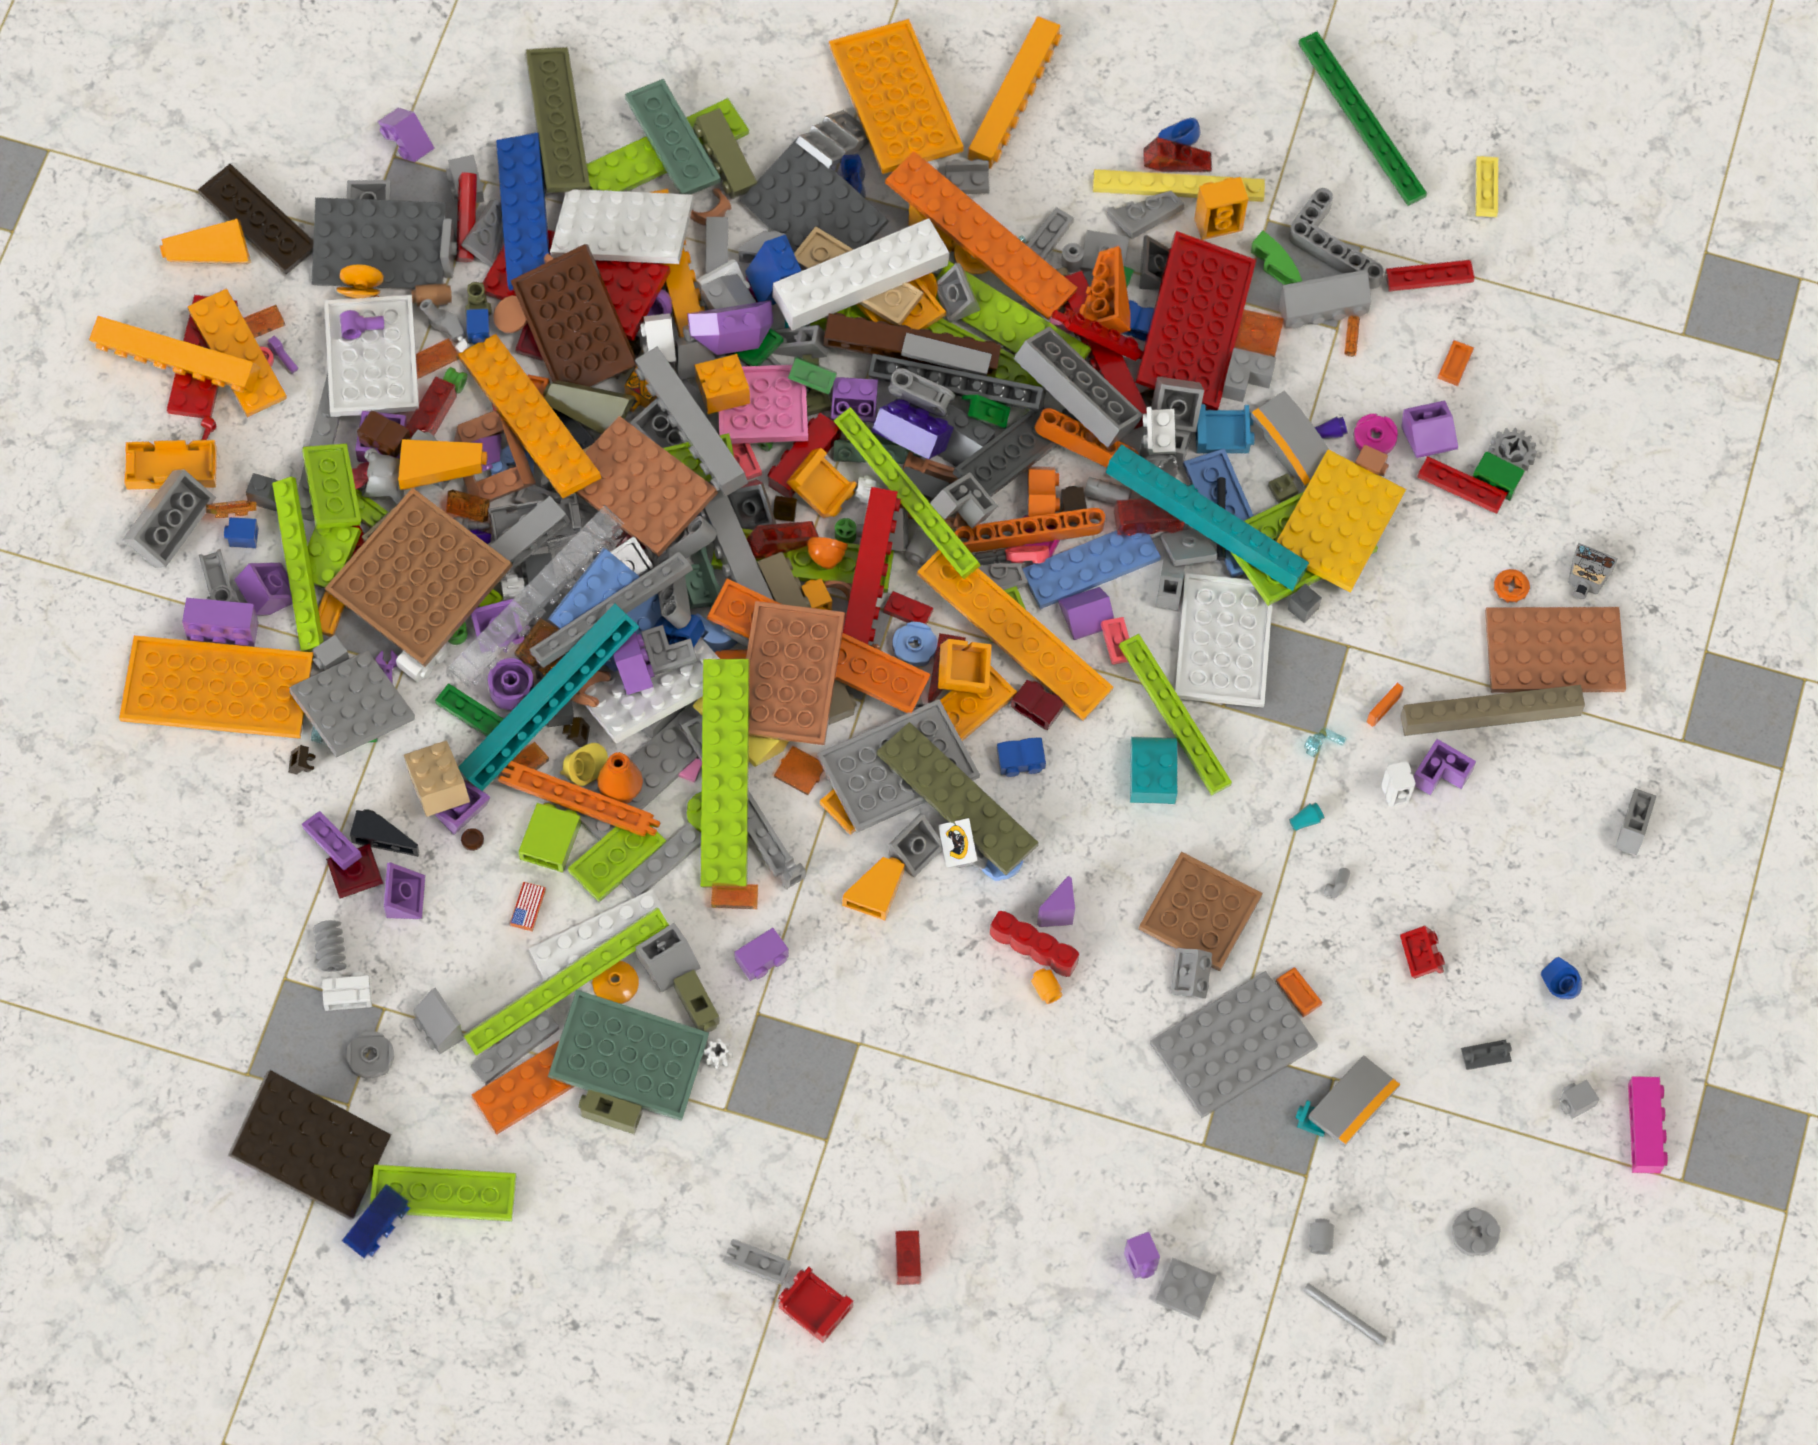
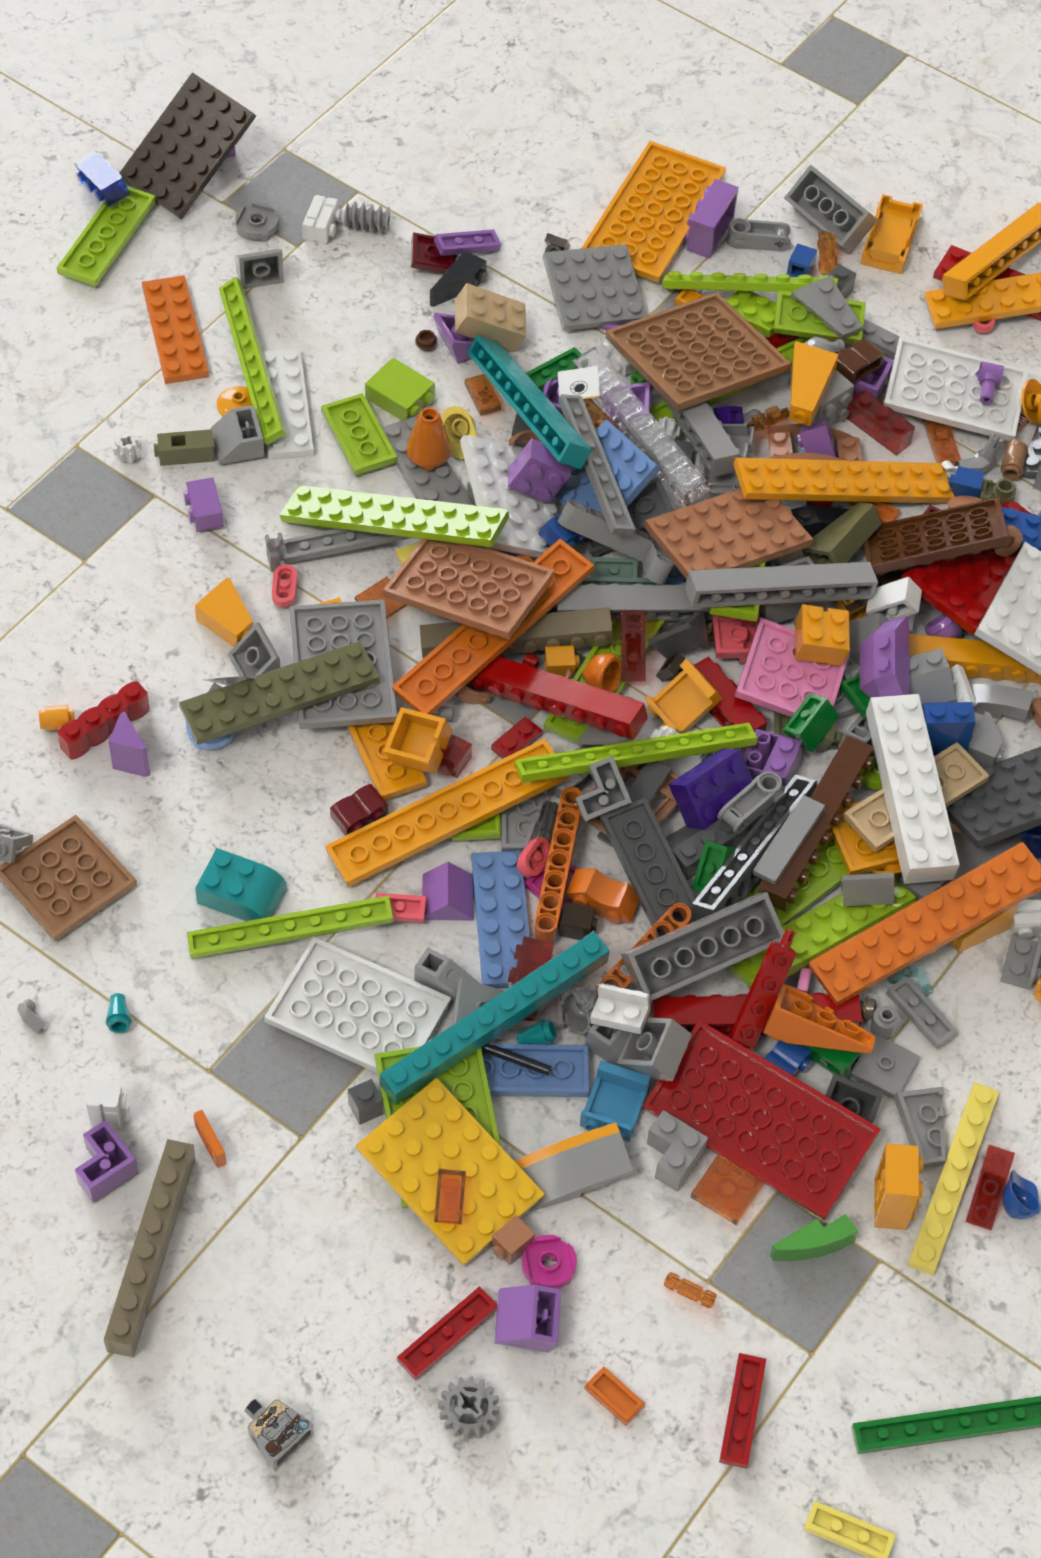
camera: 110 degrees right, 10 degrees down
red hand [201,415,217,440] -> none
medium lavender slope [235,563,293,615] -> none
clear orange plate [244,305,285,338] -> none
medium lavender bar [267,335,299,374] -> none
light grey brick [312,635,349,671] -> none
medium lavender slope [384,862,425,919] -> none
bright green wheel [442,367,468,394] -> none
light grey plate [471,1010,559,1085] -> none
orange hinge [498,761,661,836] -> none
tile [510,882,546,932] -> none
sand green plate [548,989,709,1121] -> none
dark brown tile [562,717,590,747] -> none
olive brick [578,1089,643,1134] -> none
light grey plate [622,823,701,897] -> none
light grey plate [641,625,698,675] -> none
clear orange plate [711,883,758,909] -> none
light blue plate [892,622,937,666] -> none
blue brick [997,737,1046,777] -> none
olive tile [1268,473,1299,503] -> none
light grey slope [1279,270,1371,328] -> none
light grey beam [1289,188,1384,289] -> none
clear light blue plate [1304,728,1346,758] -> none
dark purple cone [1315,416,1348,439] -> none
green panel [1473,452,1525,501] -> none
nougat plate [1485,607,1626,693] -> none
orange gear [1494,569,1530,603] -> none
none -> coral plate [272,564,297,608]
none -> clear orange tile [434,1169,466,1225]
none -> white sticker [558,366,600,399]
none -> light grey wing [791,275,862,340]

